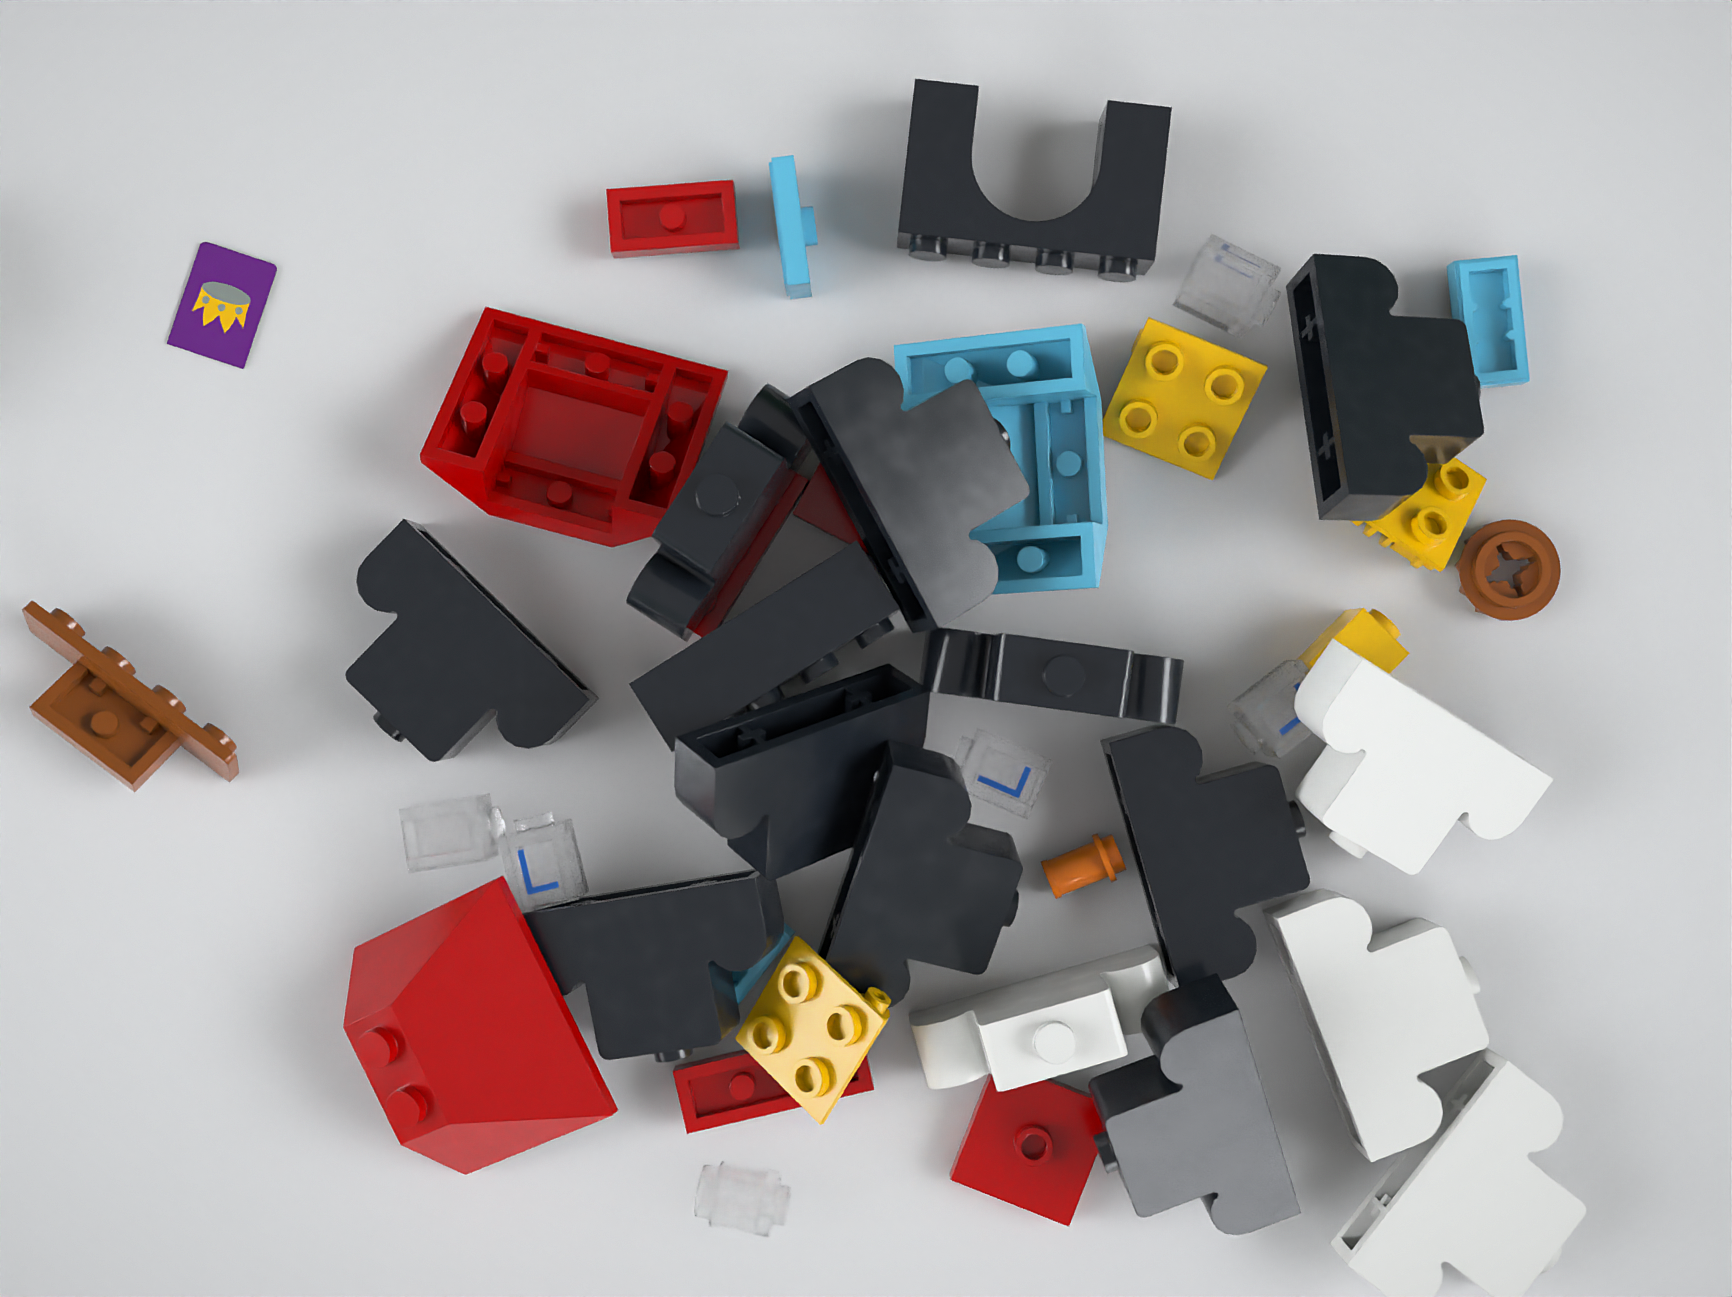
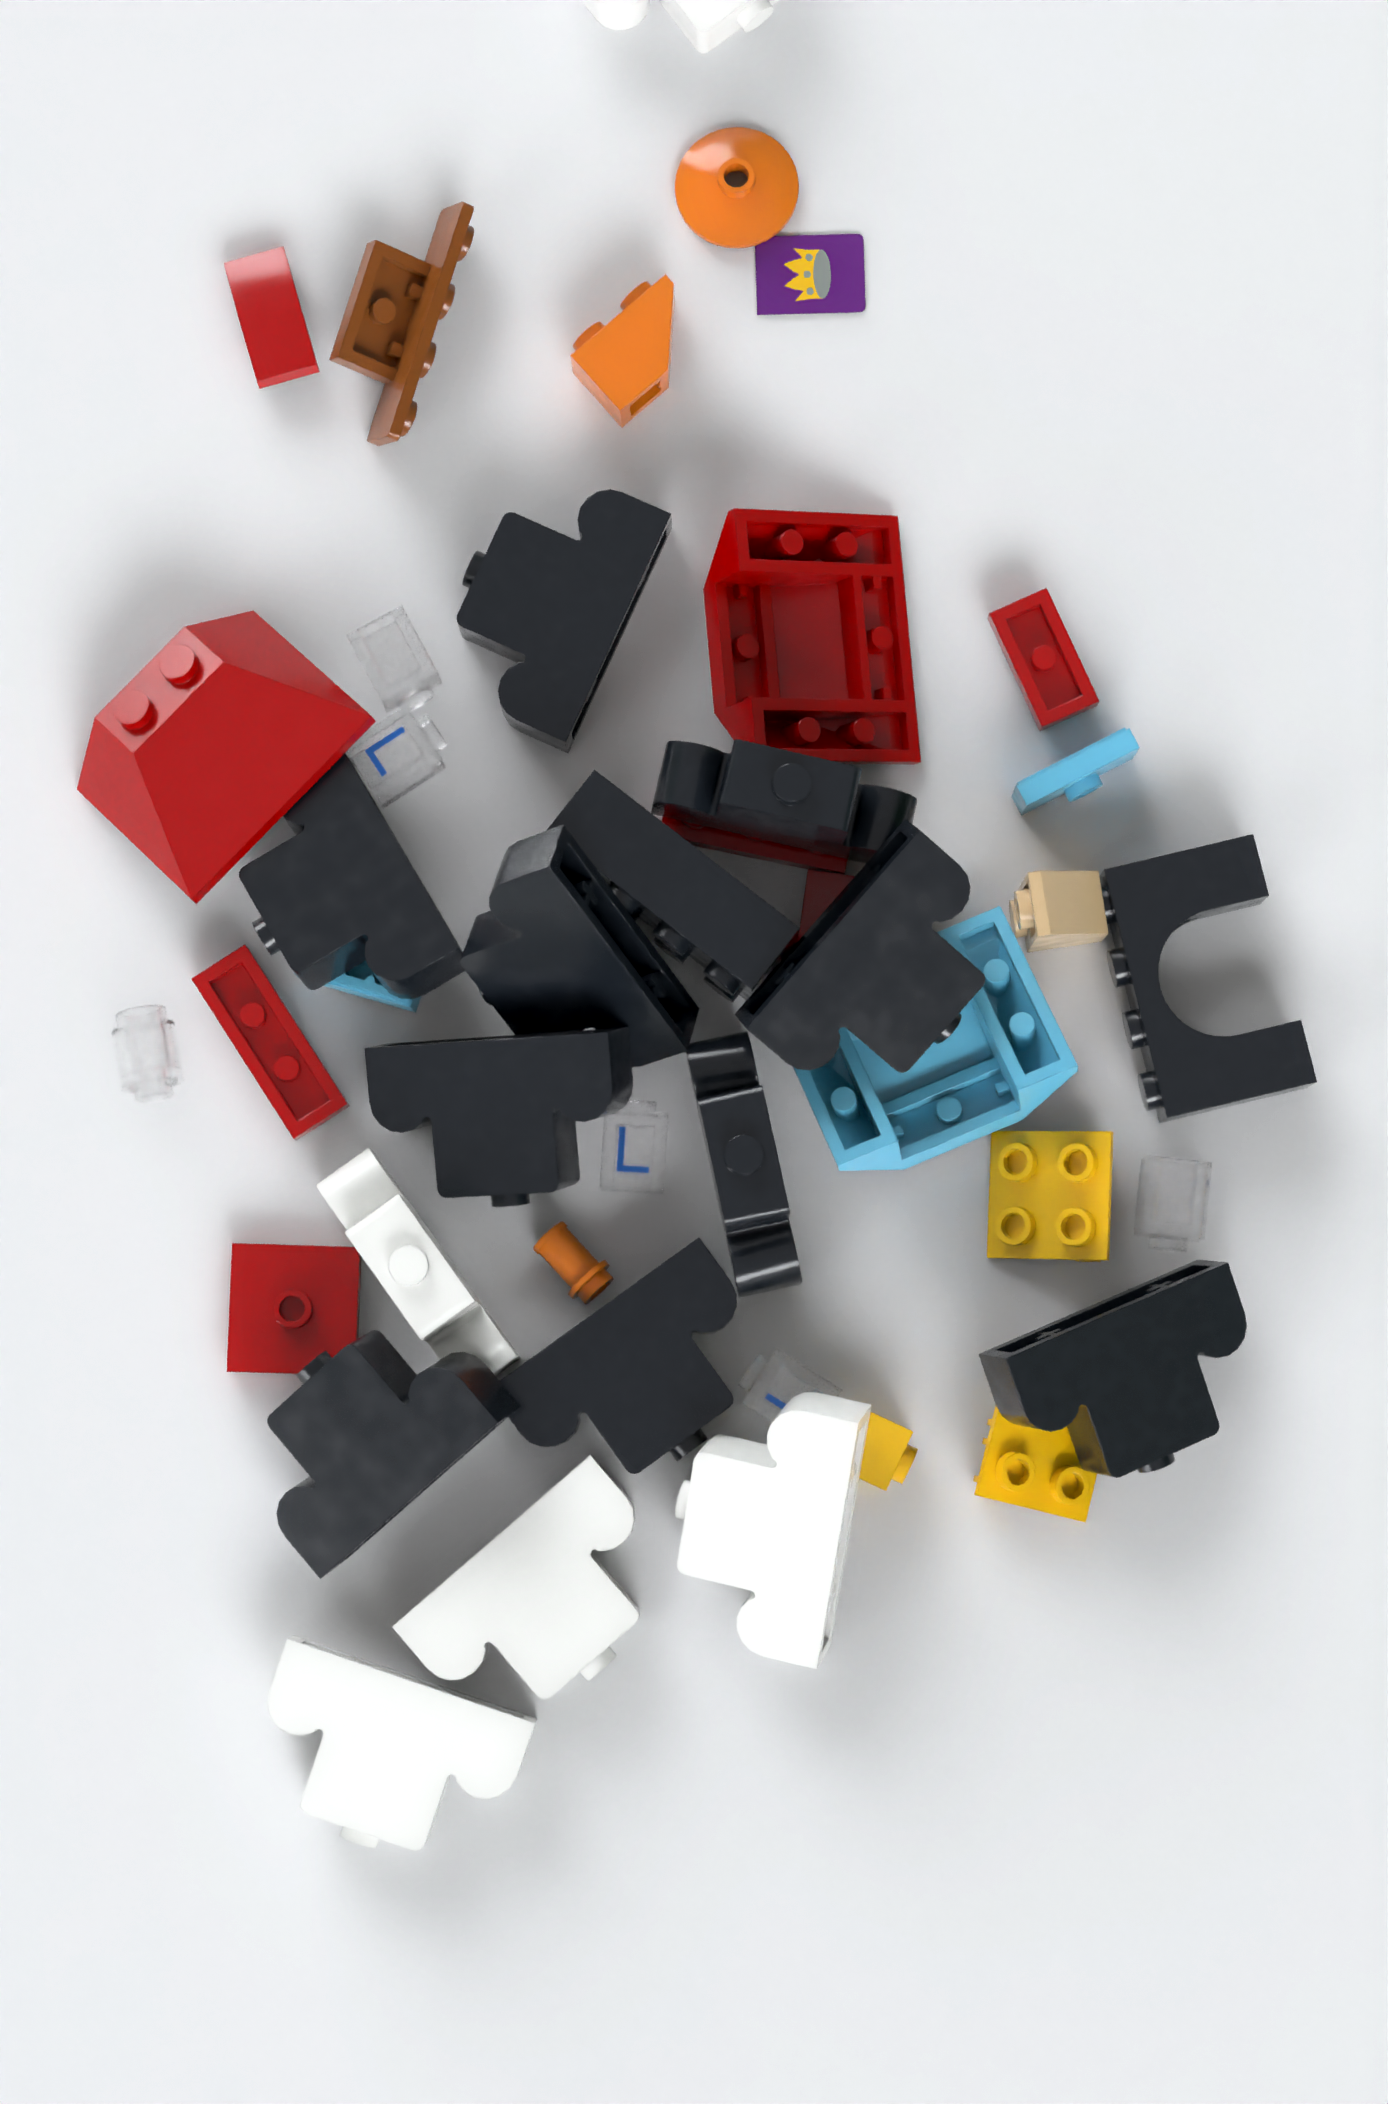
camera: 70 degrees right, 5 degrees down
yellow hinge [735,936,891,1125] -> none
medium azure plate [1447,255,1530,389] -> none
dark orange gear [1454,519,1561,621] -> none
none -> red slope [224,246,320,389]
none -> orange slope [570,274,675,427]
none -> orange dish [675,127,799,248]
none -> tan slope [1009,870,1109,953]

